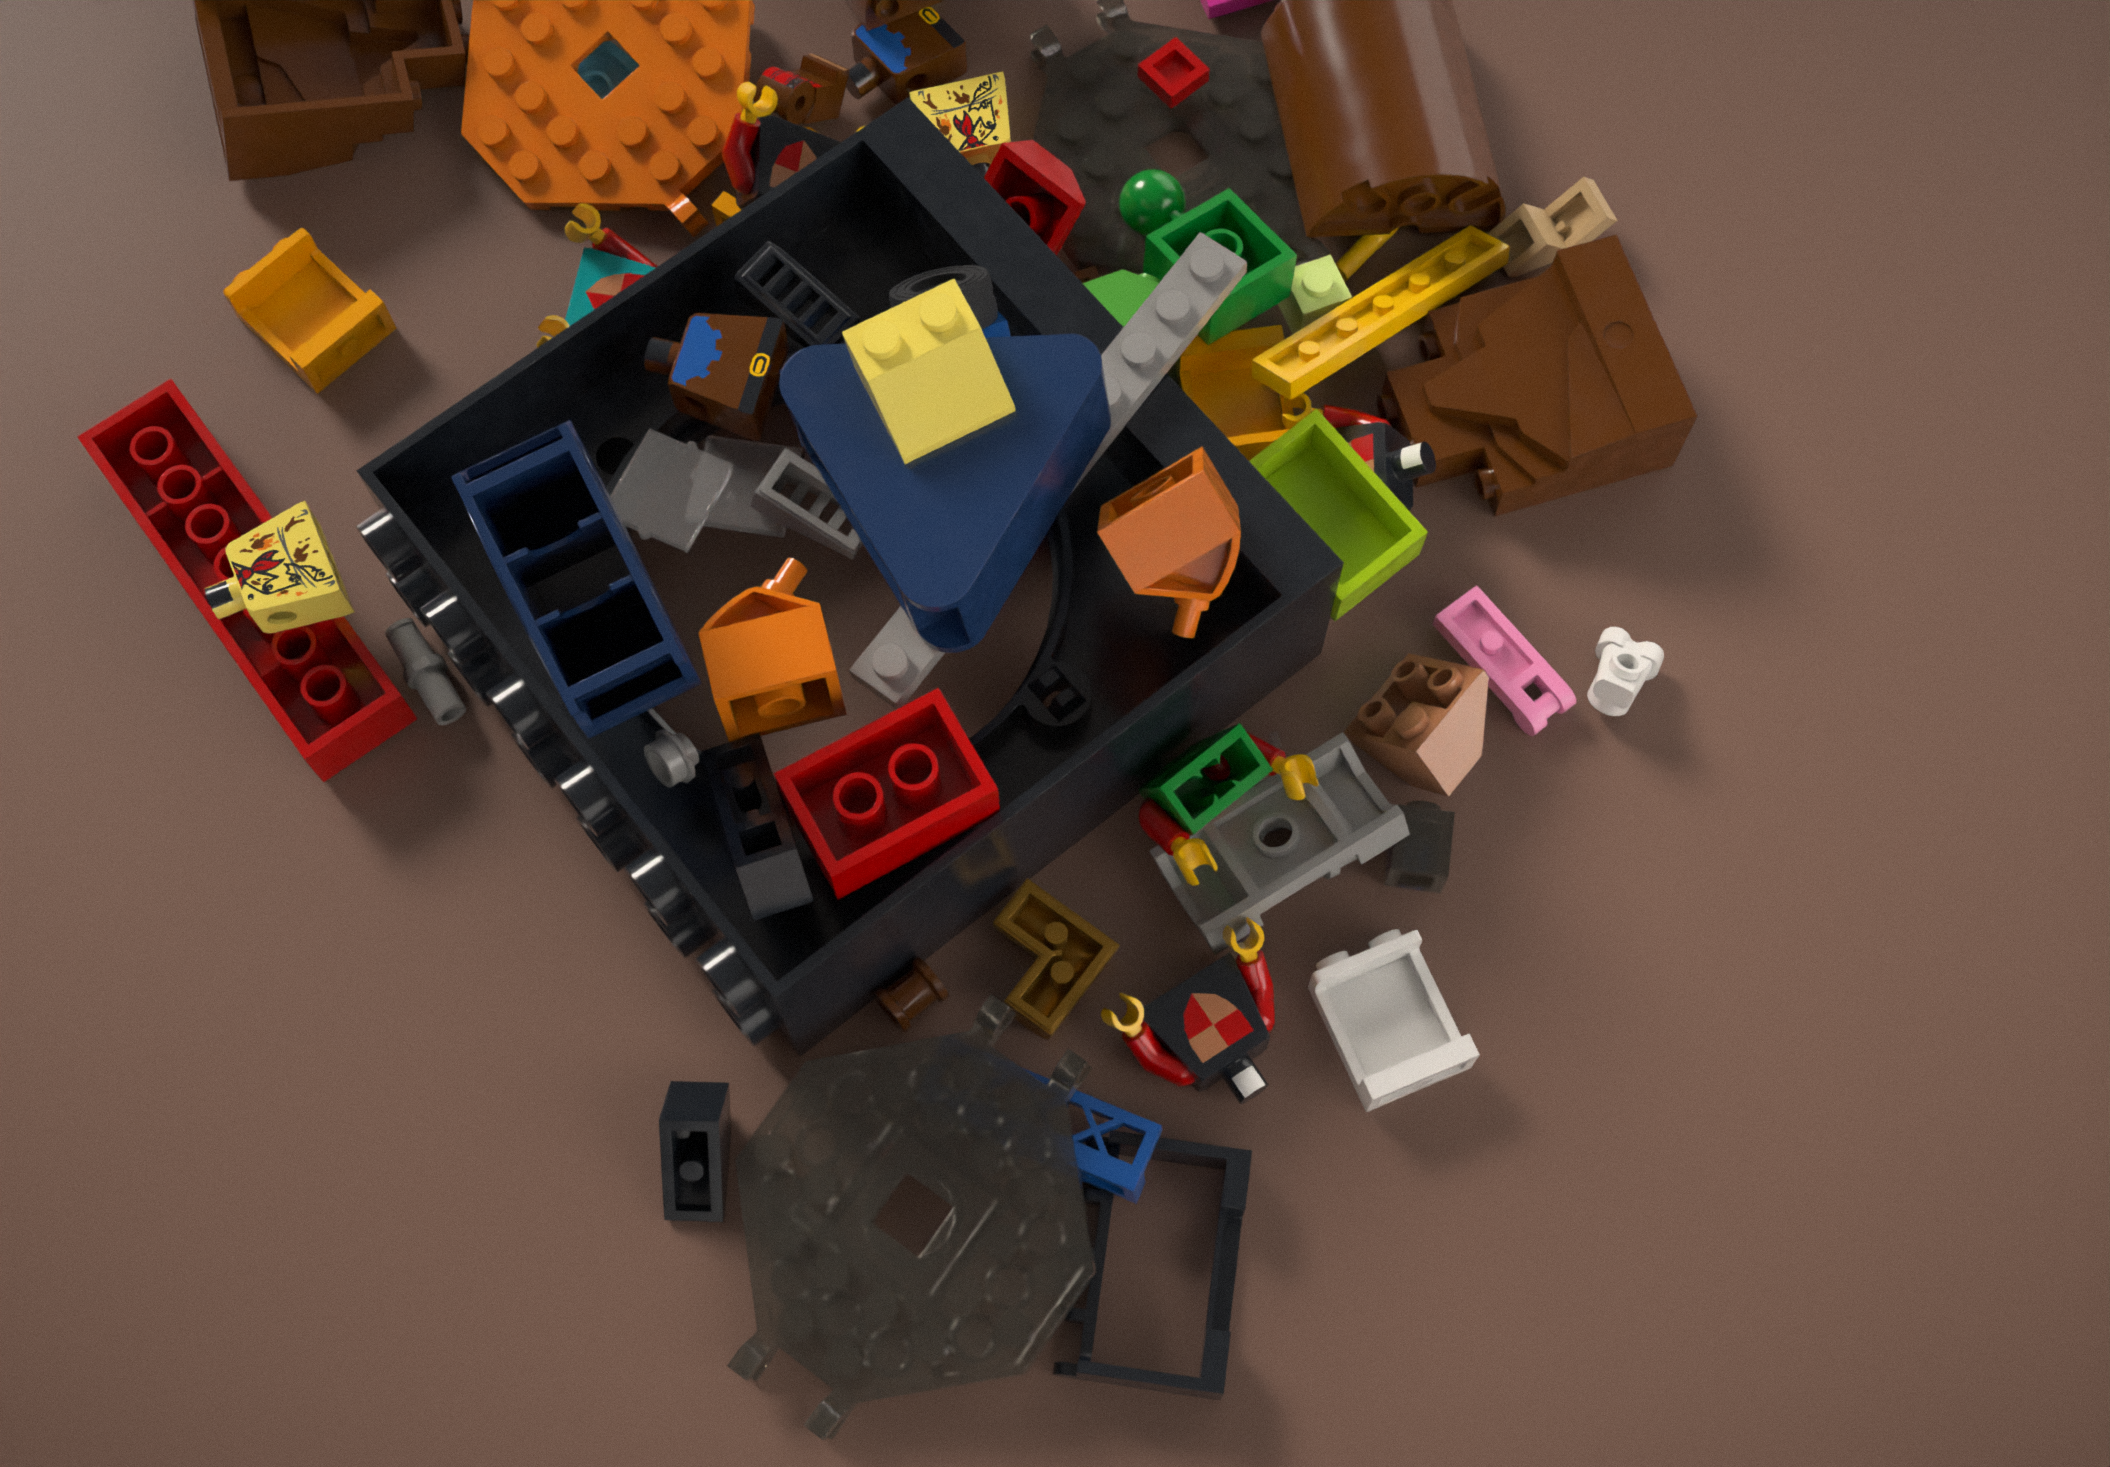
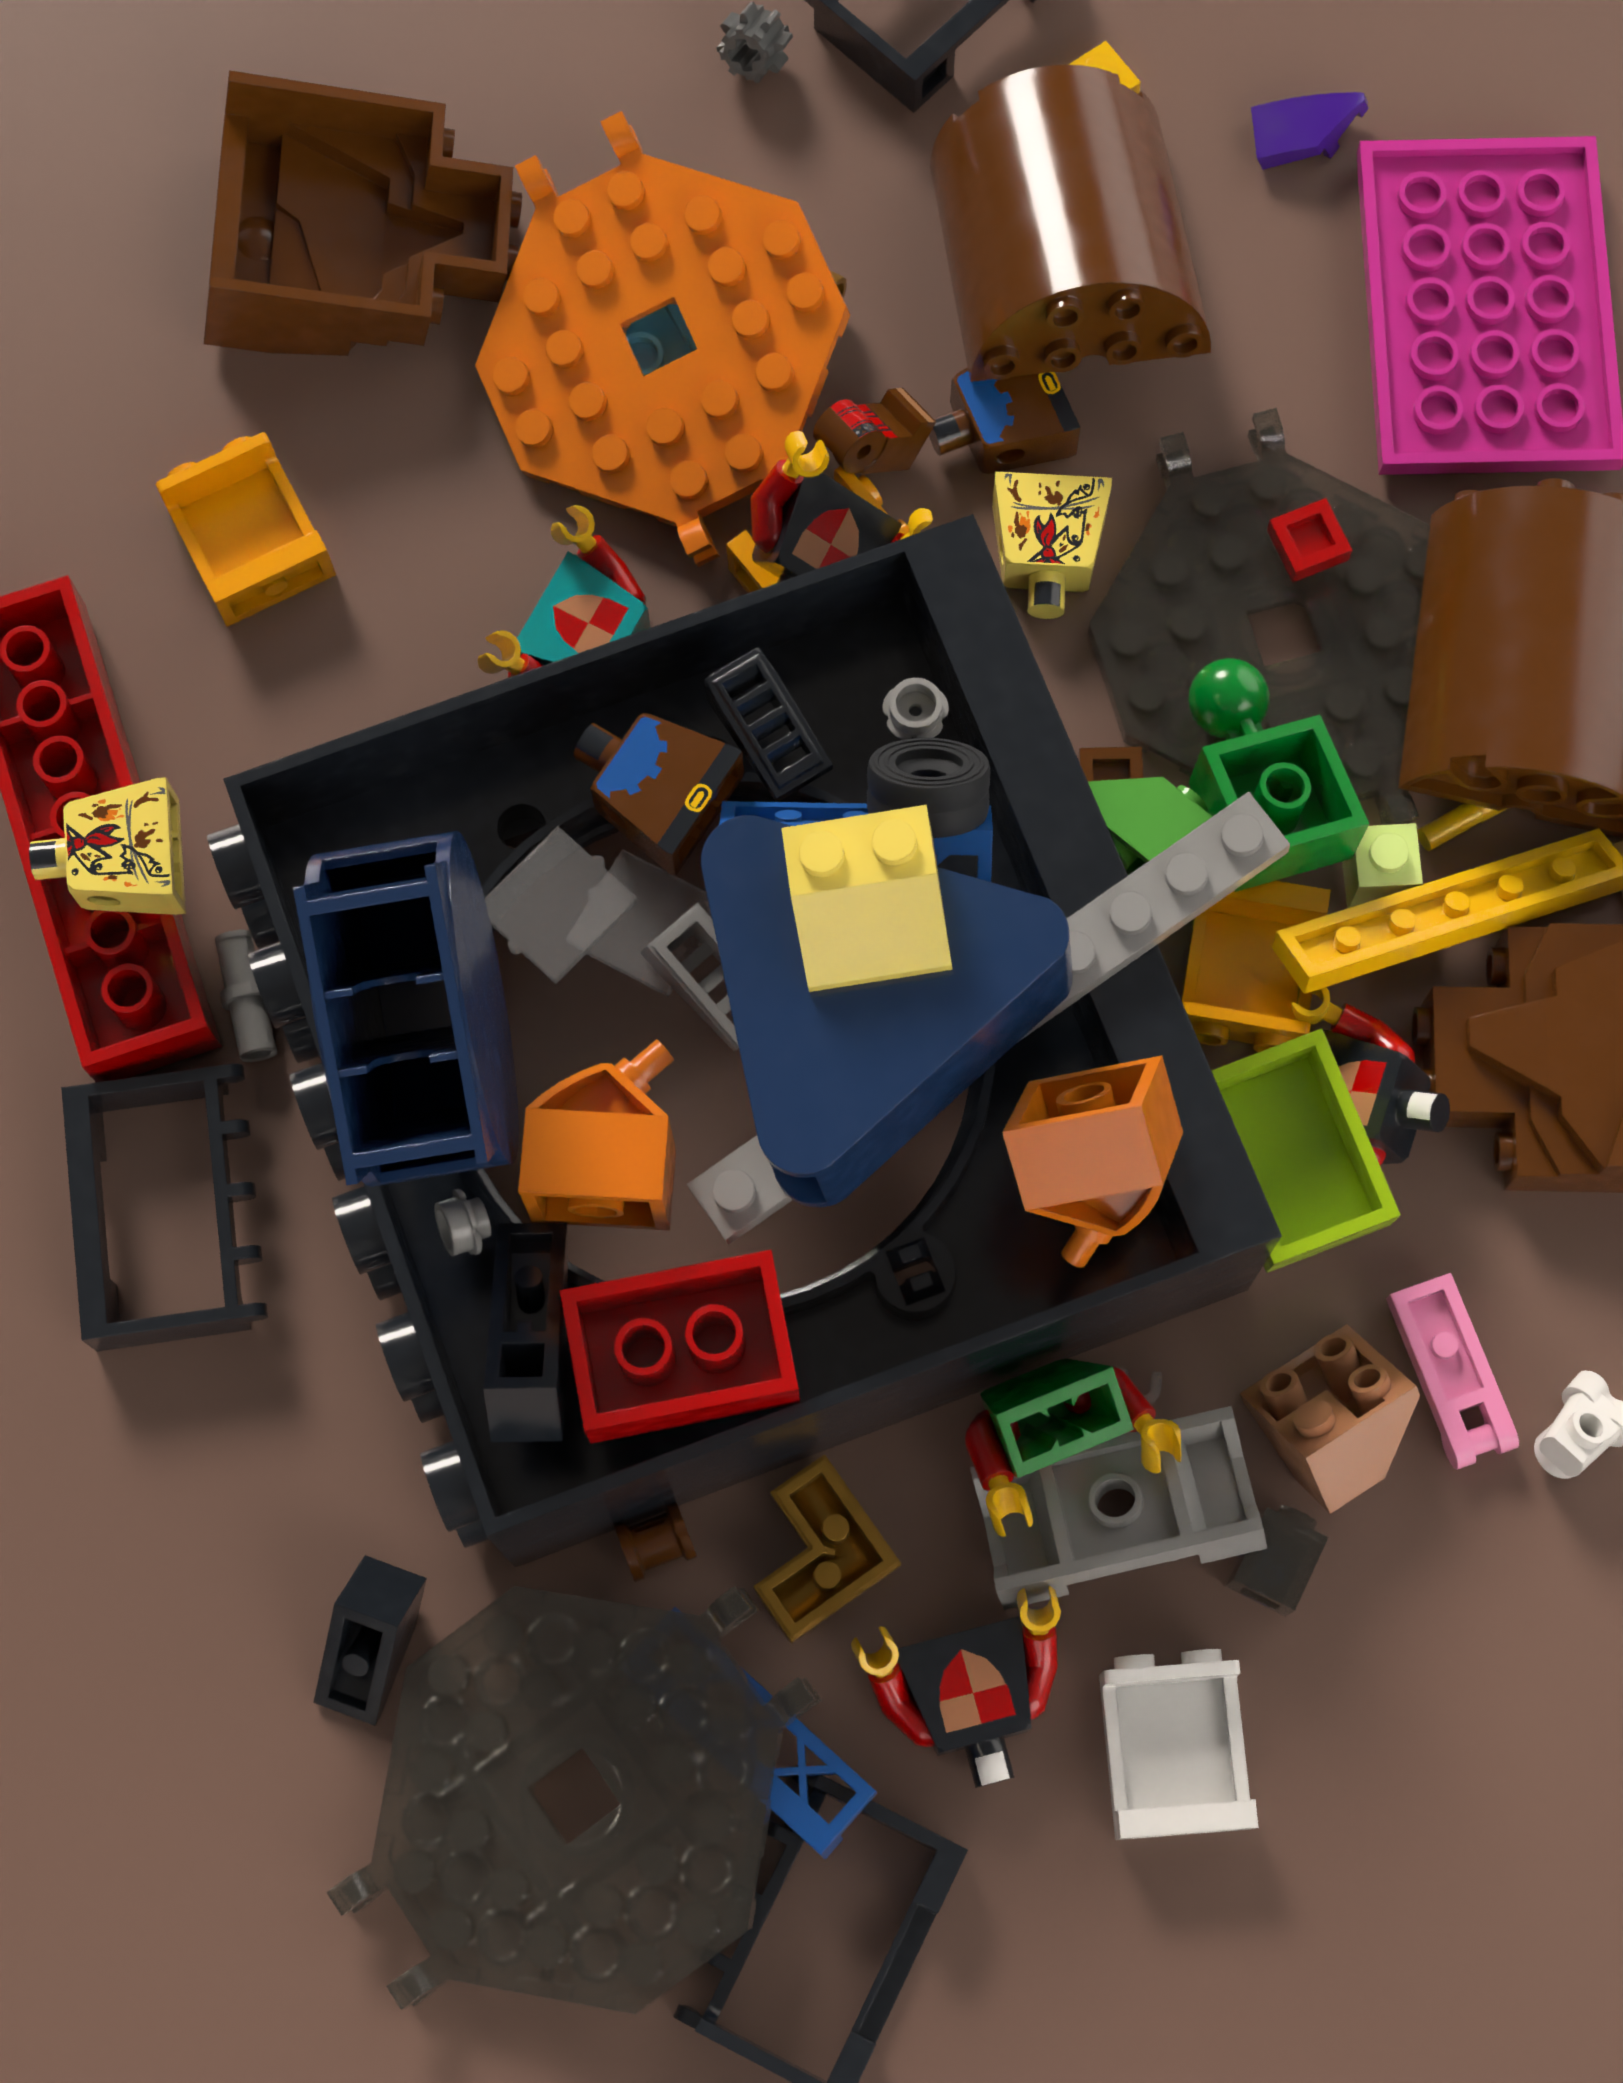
camera: 20 degrees right, 5 degrees up
red slope [984,140,1086,256] -> none
none -> black hinge [61,1064,268,1352]
none -> light grey plate [883,678,949,740]

